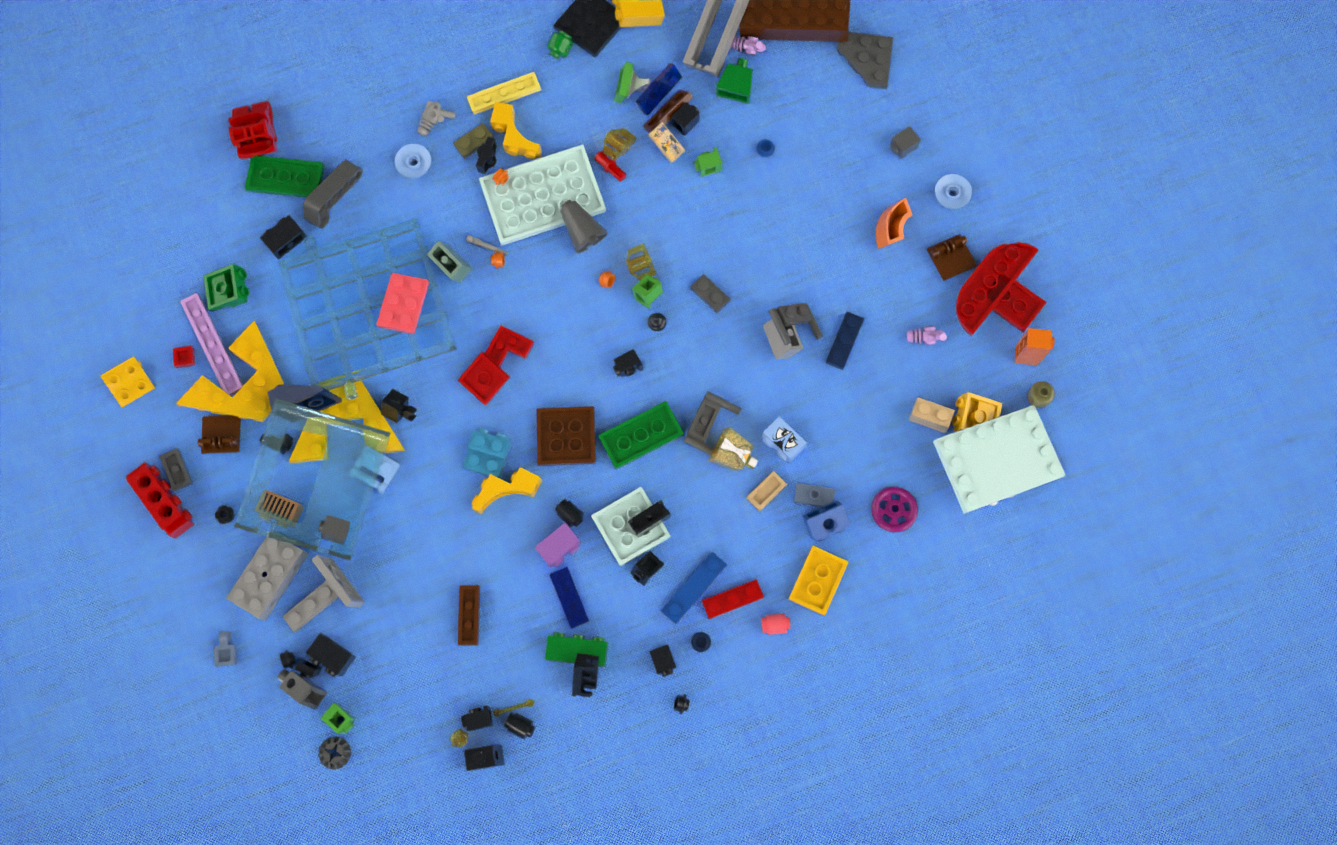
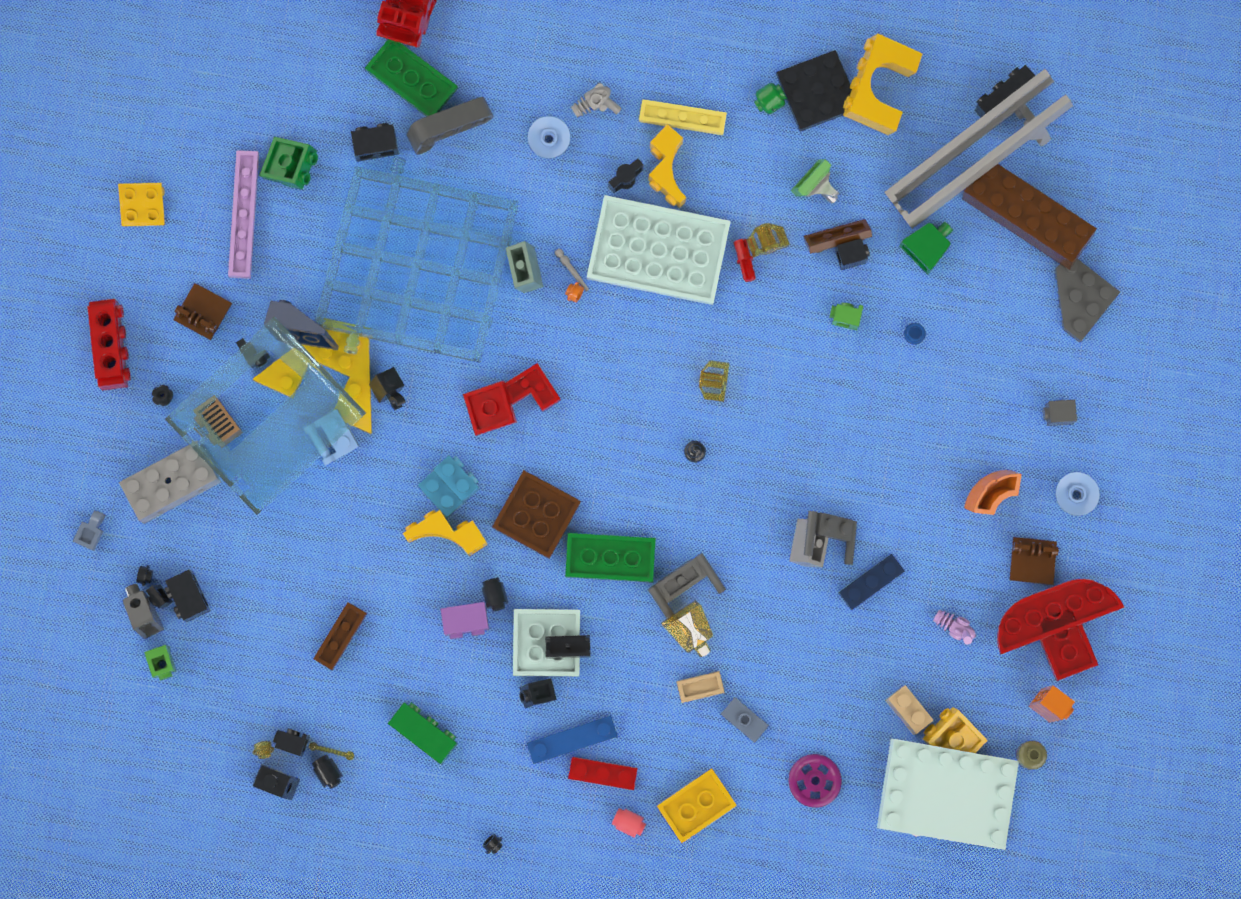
camera: 25 degrees right, 5 degrees up
dark grey plate [159,448,193,492] -> none
red plate [173,346,195,368] -> none
yellow wing [176,321,284,422] -> none
light grey piece [282,555,365,632] -> none
dark grey brick [318,515,350,545] -> none
dark grey gear [318,737,351,770] -> none
coral plate [376,273,429,334] -> none
olive plate [453,123,493,159] -> none
orange plate [492,168,509,185] -> none
clear blue plate [549,567,590,629] -> none
dark grey cone [560,200,607,254] -> none
black hinge [572,653,599,697] -> none
orange plate [599,270,615,288] -> none
black brick [613,349,643,377] -> none
bright green brick [632,274,663,309] -> none
clear blue plate [635,63,682,116] -> none
tile [648,122,686,163] -> none
black brick [649,645,677,677] -> none
dark grey plate [690,274,730,313] -> none
dark blue plate [691,632,711,652] -> none
lavender piece [730,36,766,55] -> none
light blue brick [762,417,807,463] -> none
brick [802,500,851,541] -> none

